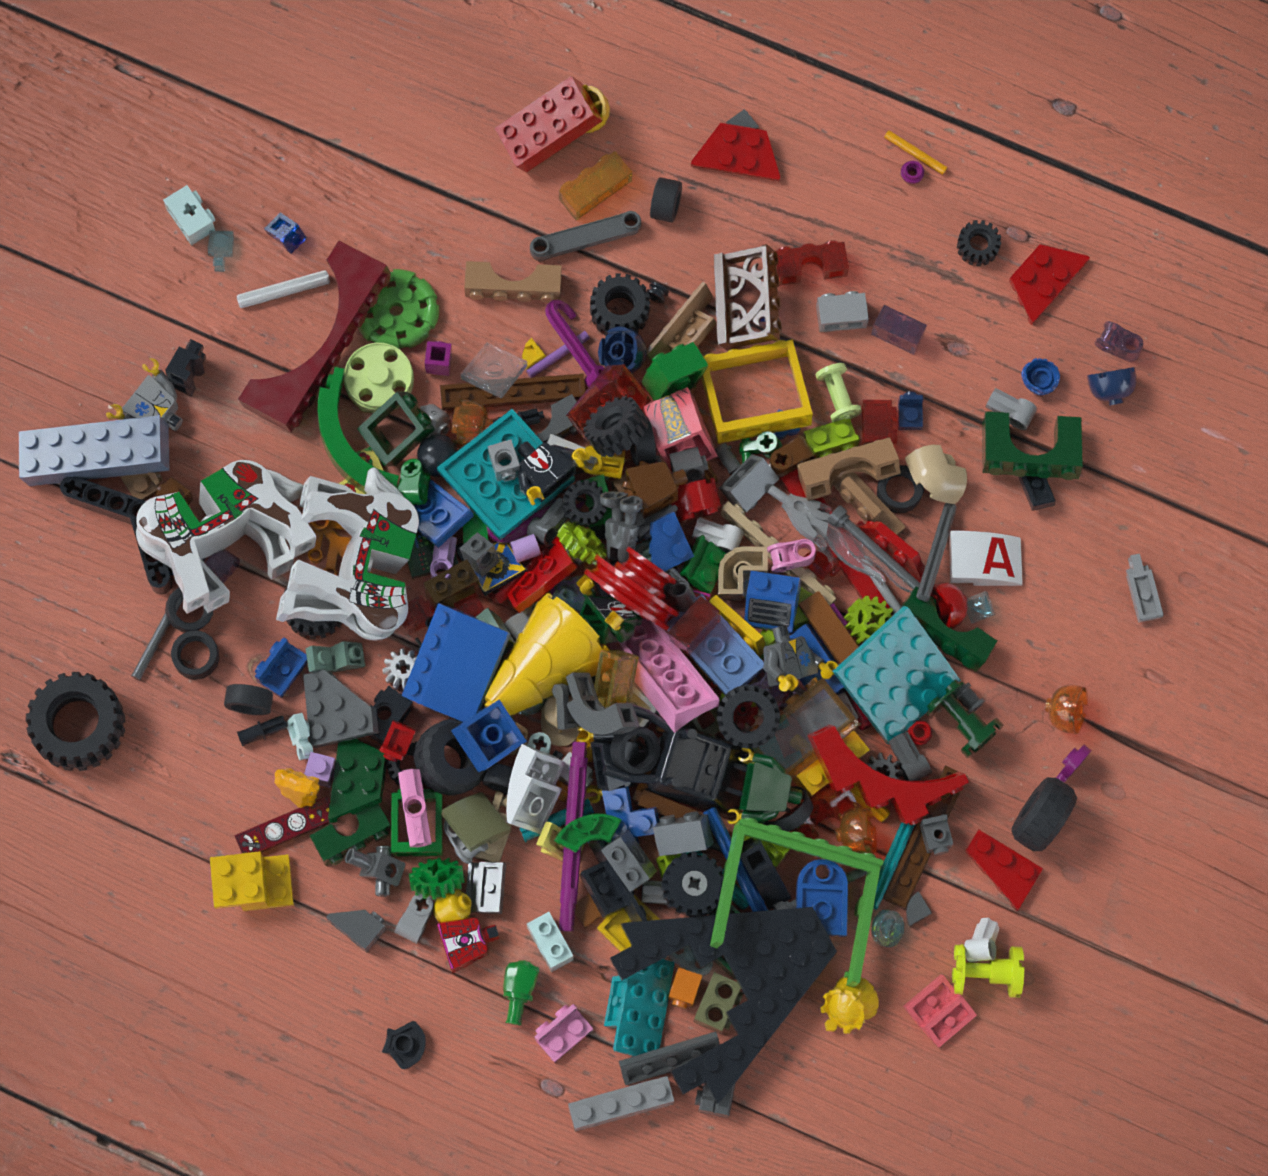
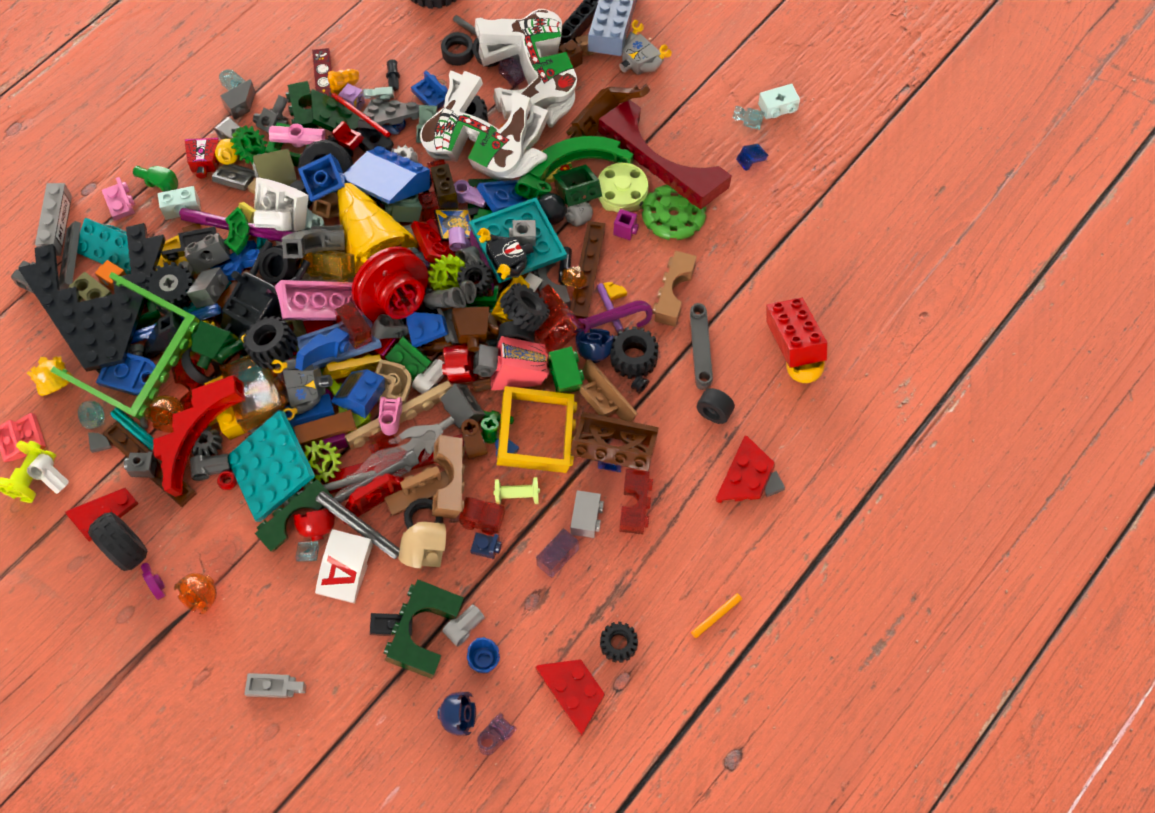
camera: 110 degrees right, 10 degrees down
black hips [165,339,206,397] -> none
yellow bracket [210,852,294,911] -> none
black tyre [224,684,273,715] -> none
white axle [237,270,330,308] -> none
black animal [382,1021,426,1070] -> none
clear orange cylinder [452,399,493,447] -> none
dark grey brick [460,533,500,577] -> none
clear tile [461,342,527,398] -> none
clear yellow brick [559,151,632,221] -> none
dark grey pin [715,443,741,475] -> none
lime bracket [803,418,860,459] -> none
magenta plate [901,161,924,184] -> none
dark green piece [927,680,1004,758] -> none
dark grey bush [953,683,985,714] -> none
none -> clear light blue plate [219,69,246,90]
none -> white piece [254,209,292,231]
none -> blue slope [295,327,350,371]
none -> red axle [331,93,391,137]
none -> clear orange rock [562,266,587,289]
none -> reddish brown hinge [566,84,650,138]

